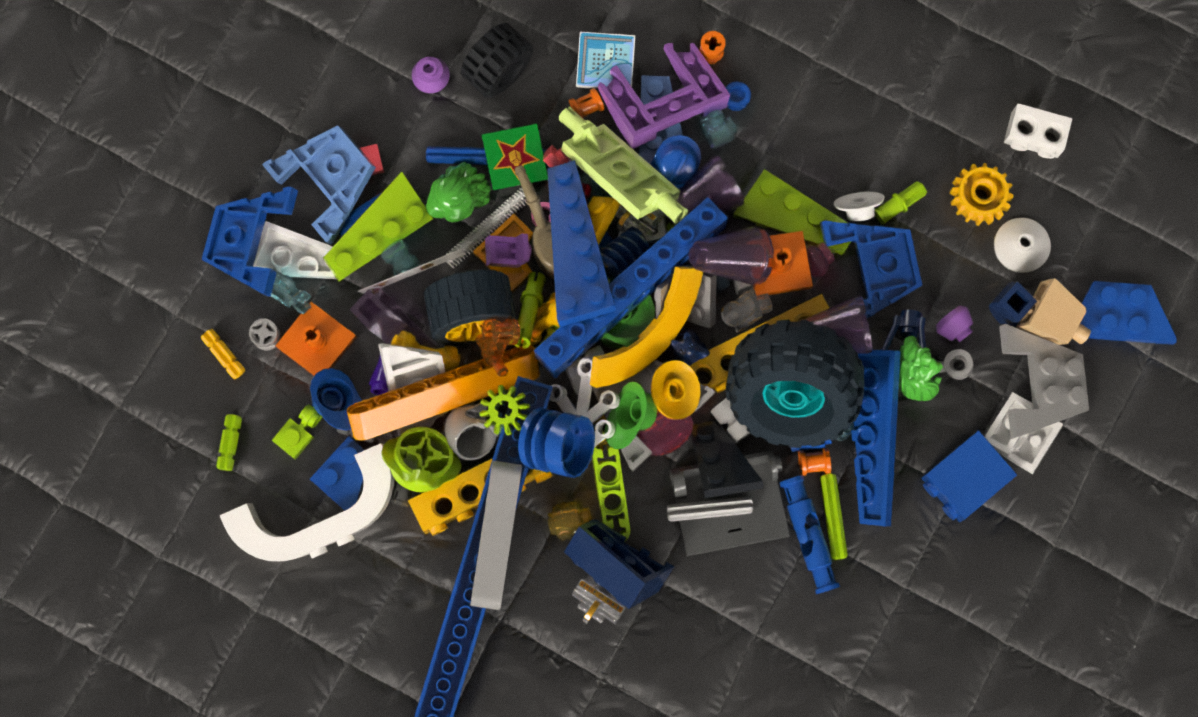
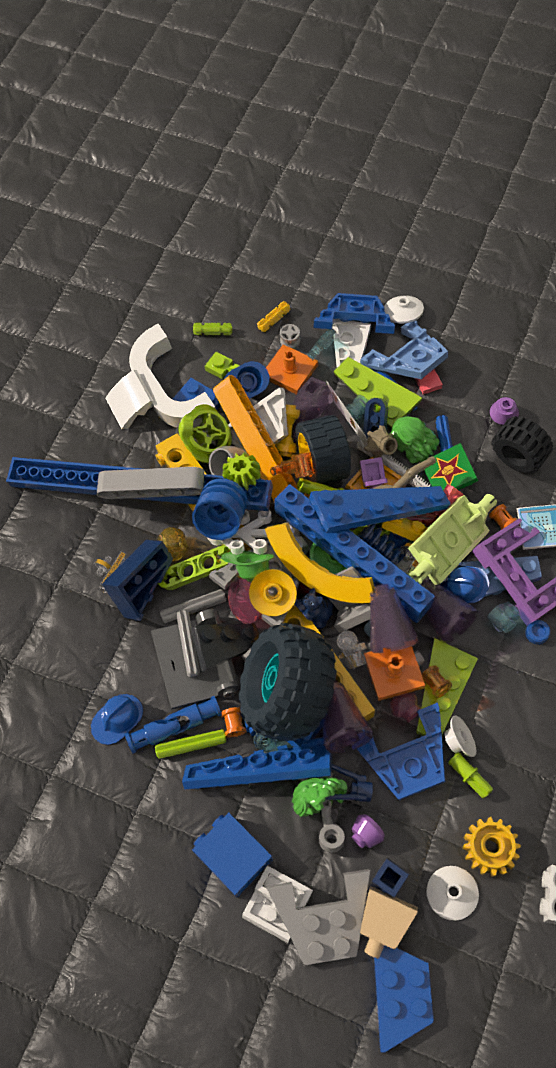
camera: 90 degrees right, 15 degrees down
none -> blue piece [91,694,143,745]
none -> white slope [106,370,153,429]
none -> light grey axle [160,589,226,623]
none -> dark blue plate [363,398,388,438]
none -> dark tan rock [364,425,397,458]
none -> white dish [384,296,424,324]
none -> clear orange bush [422,665,452,698]

